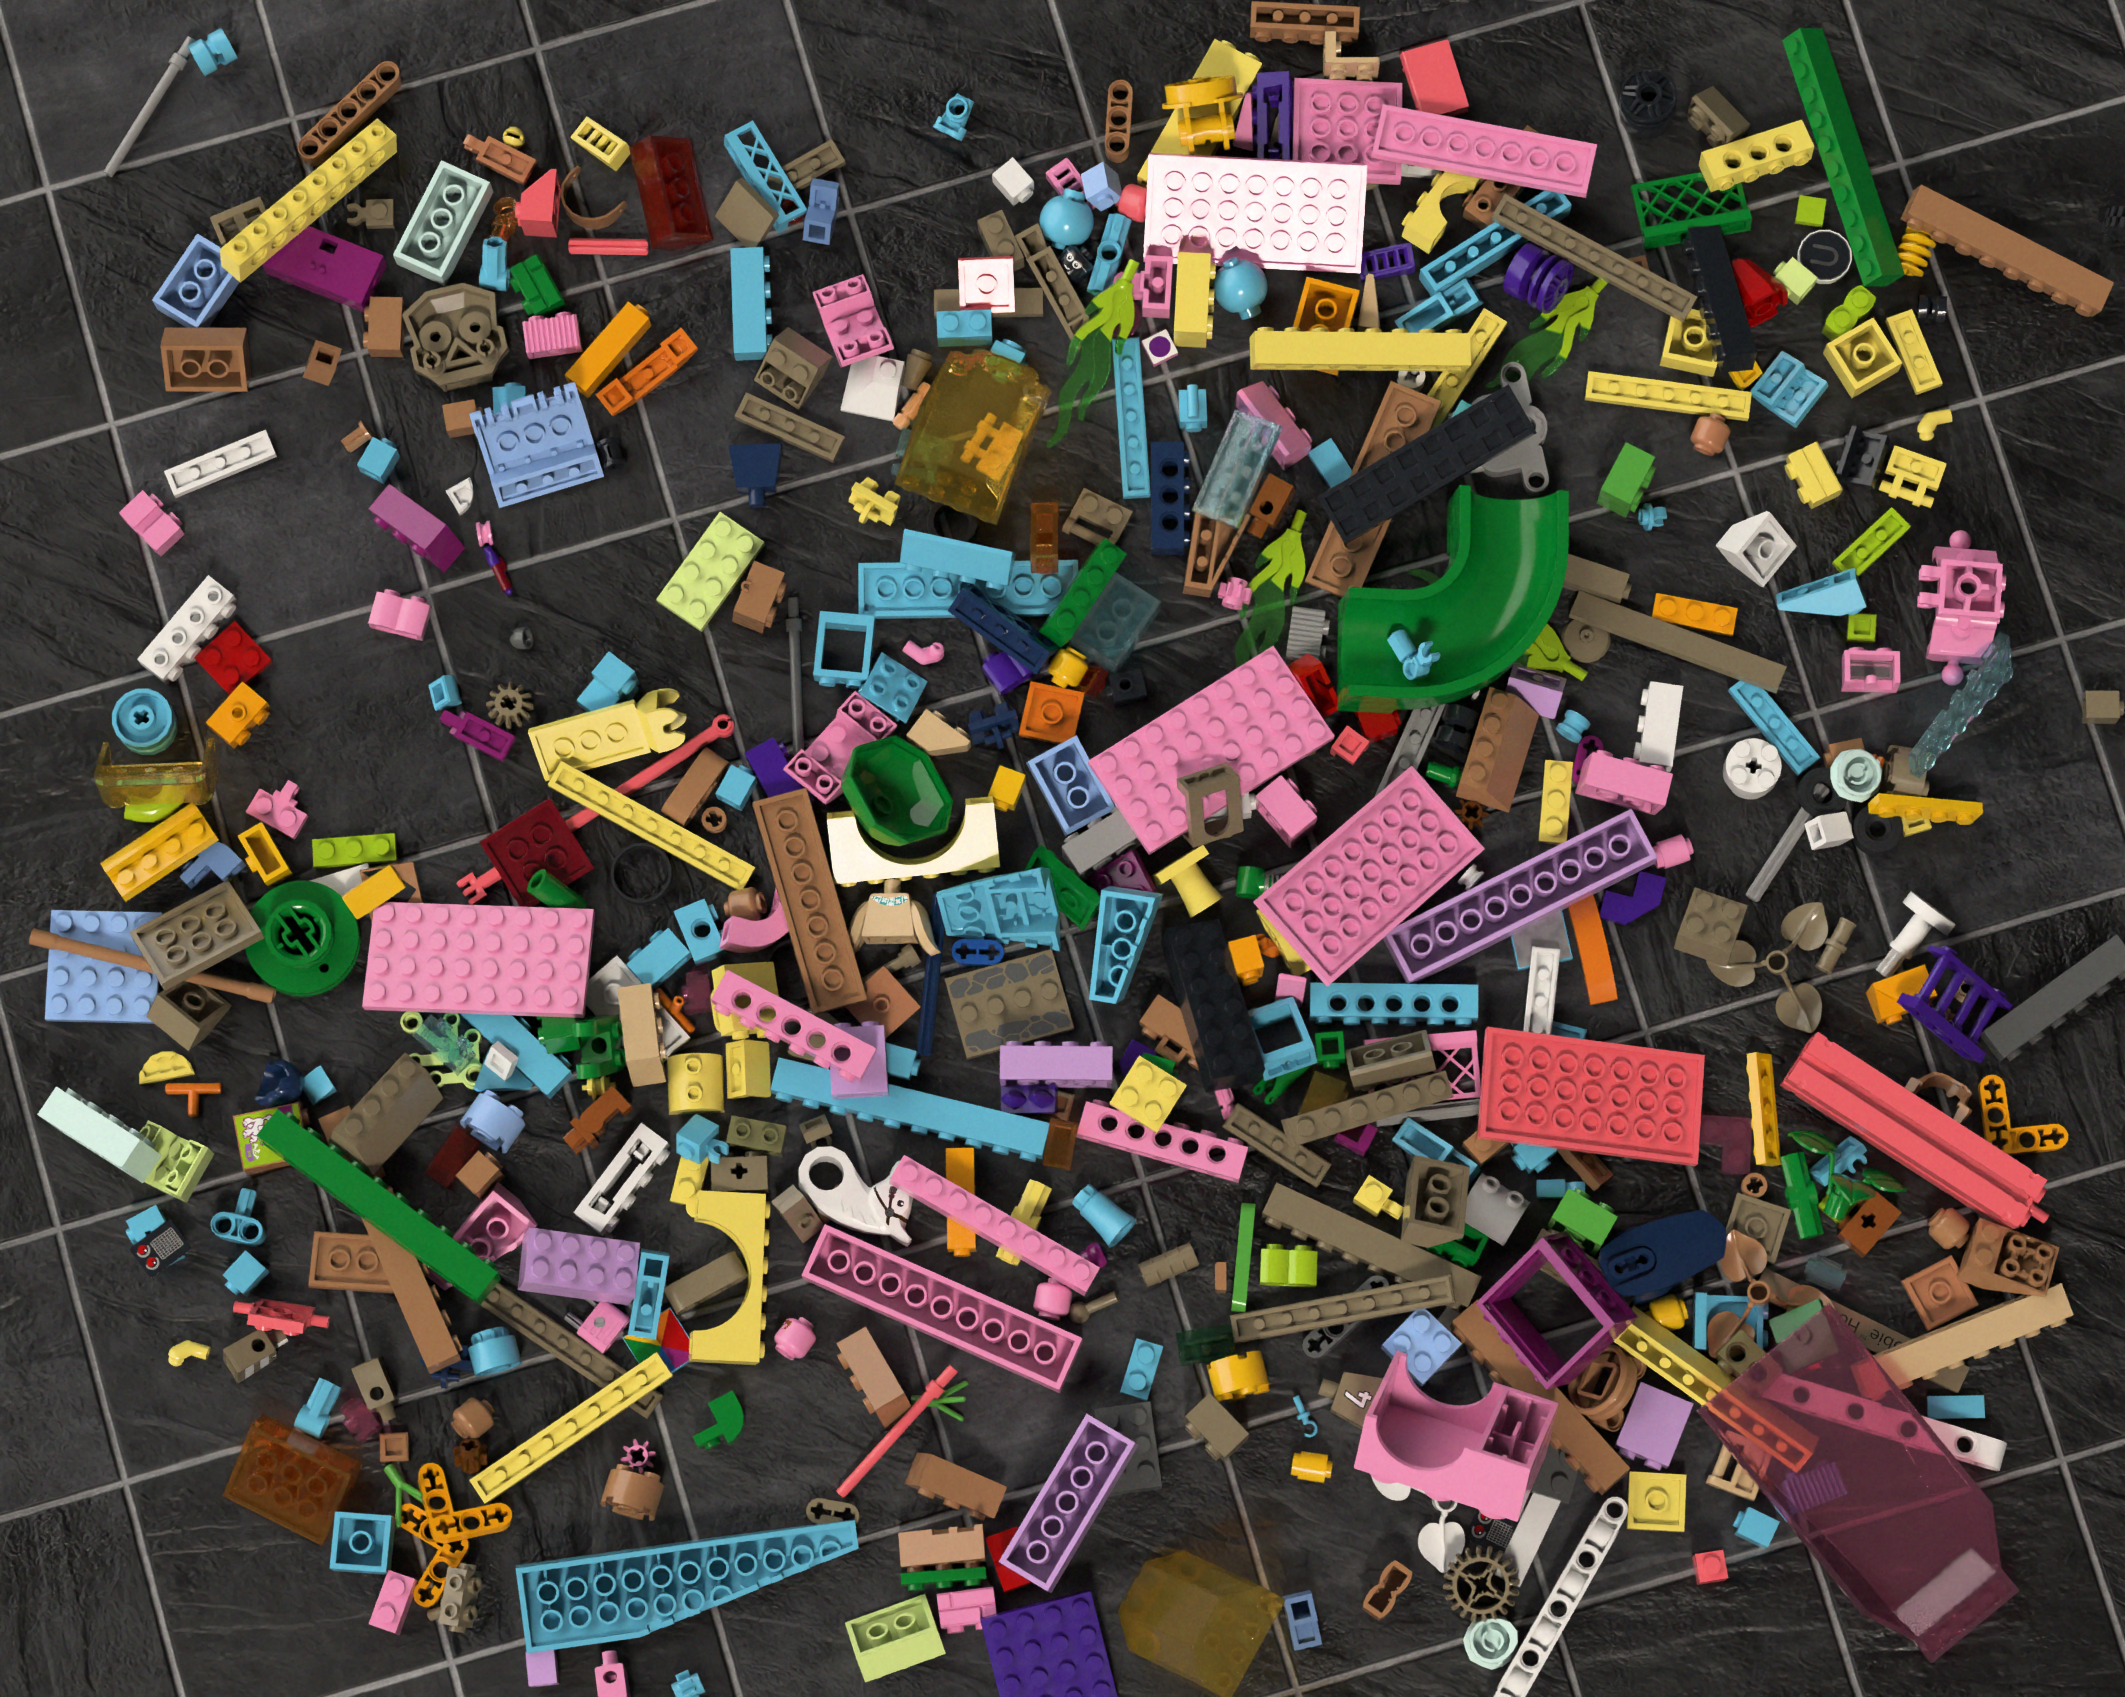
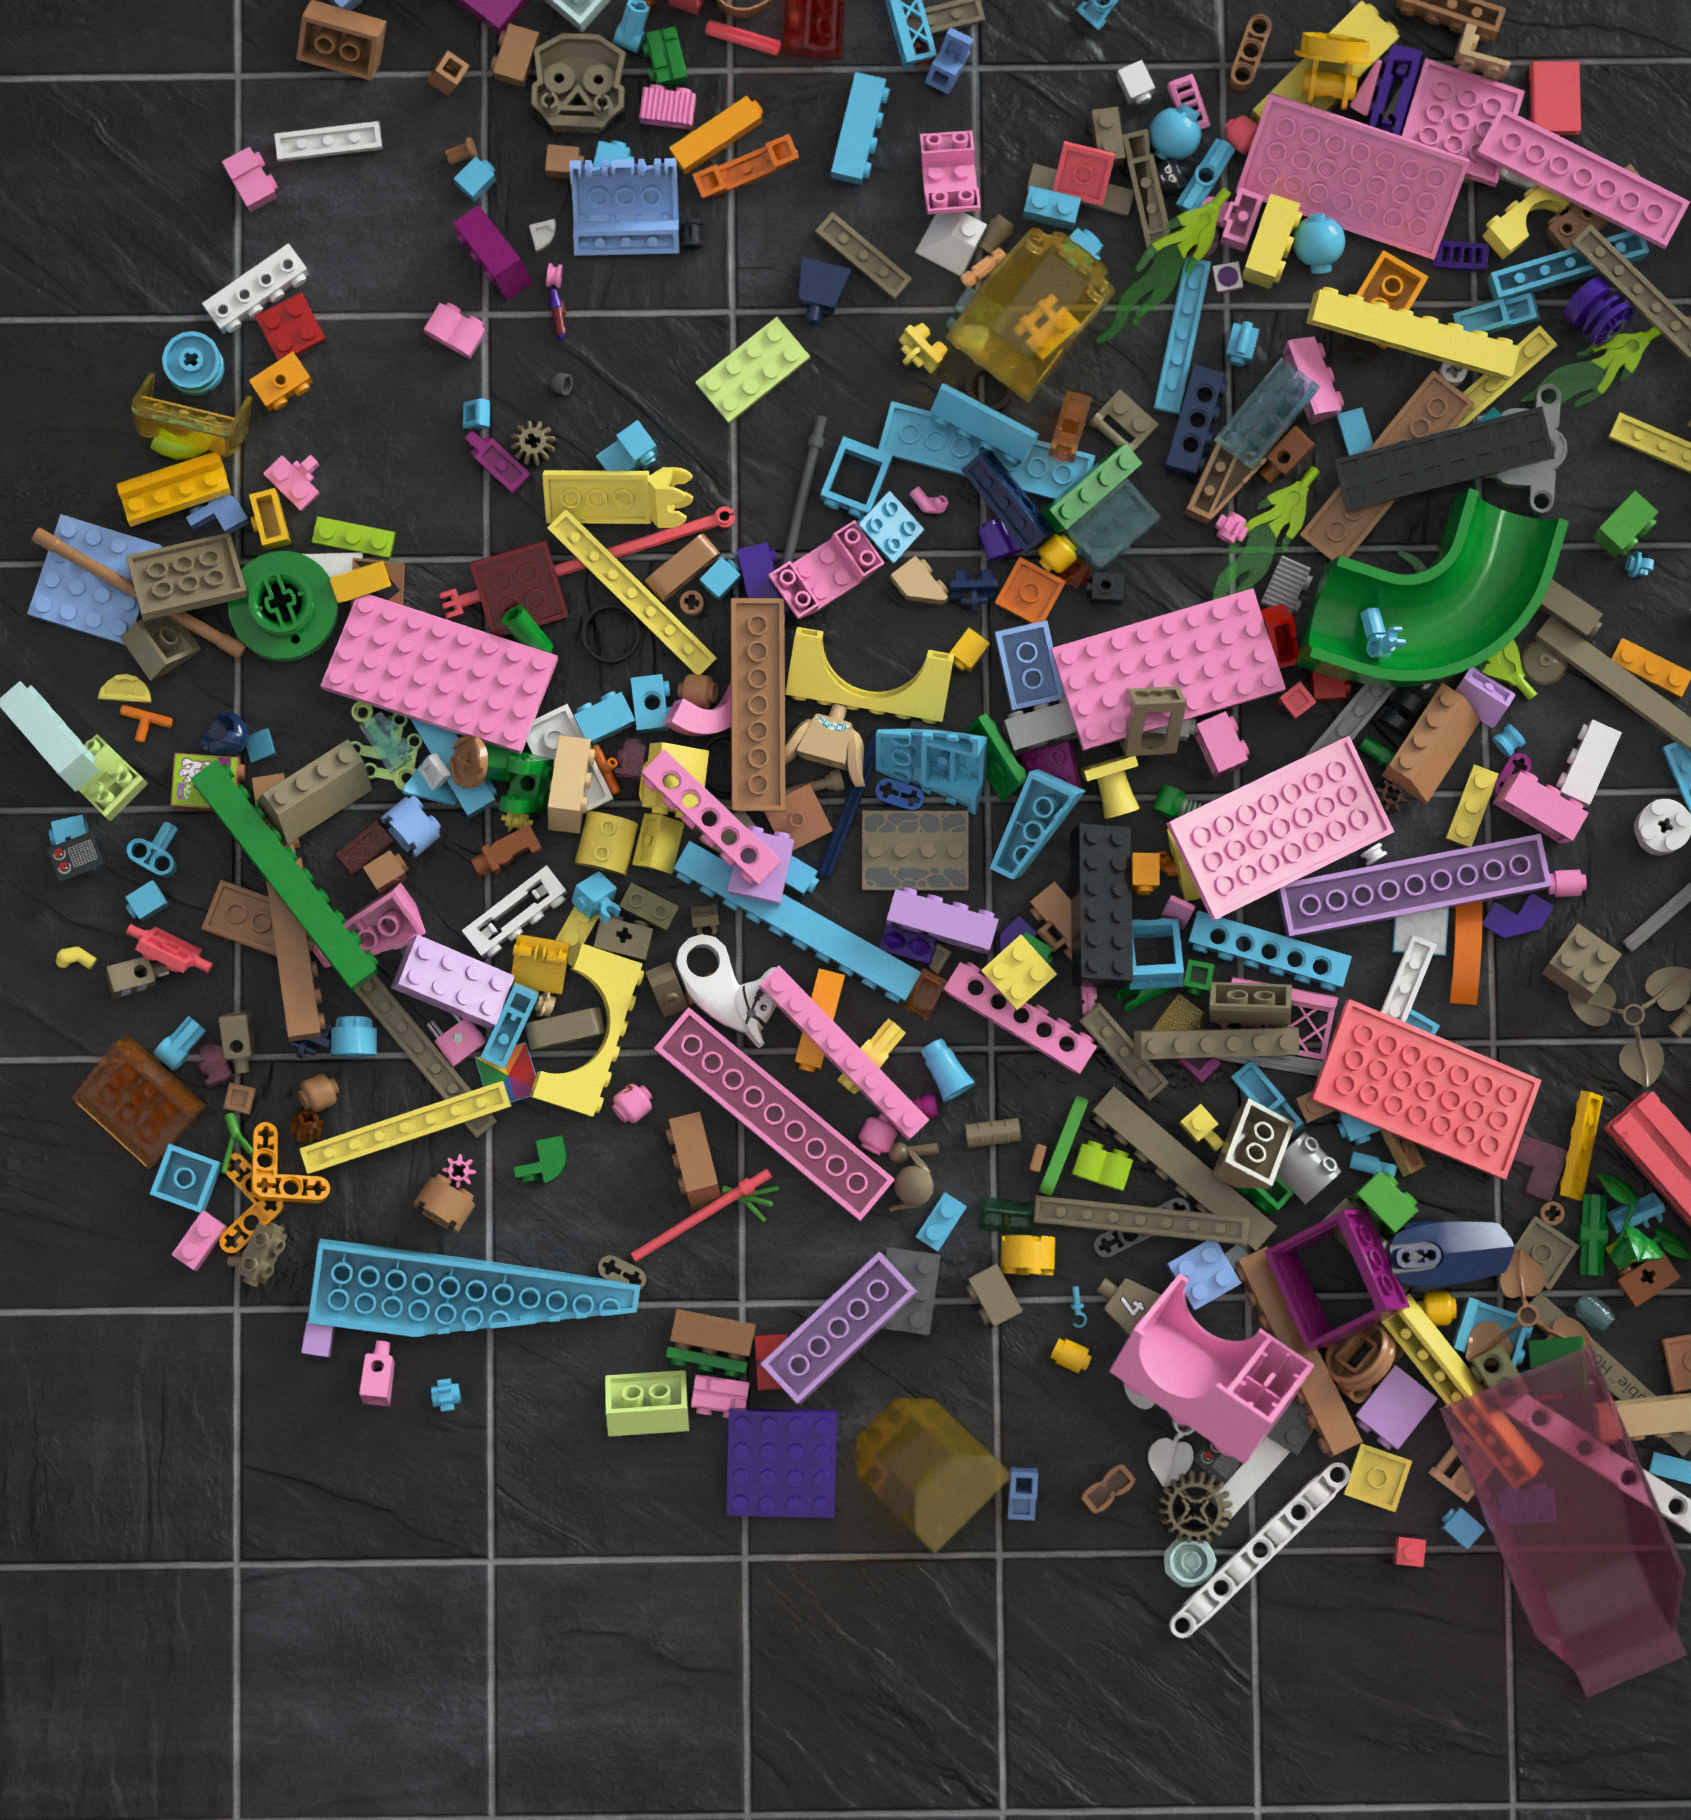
camera: 10 degrees right, 5 degrees up
dark tan tile [715,178,779,248] -> none
medium nougat brick [732,561,787,634] -> none
dark tan slope [754,327,833,410] -> none
green rock [841,735,953,846] -> none
medium nougat wedge [904,1452,1007,1521] -> none
light blue brick [1081,162,1122,211] -> none
tan slope [1357,274,1380,332] -> none
none -> medium nougat tile [450,735,488,789]
none -> yellow hinge [511,934,570,994]
none -> tan plate [533,991,556,1017]
none -> dark tan piece [889,1148,934,1212]

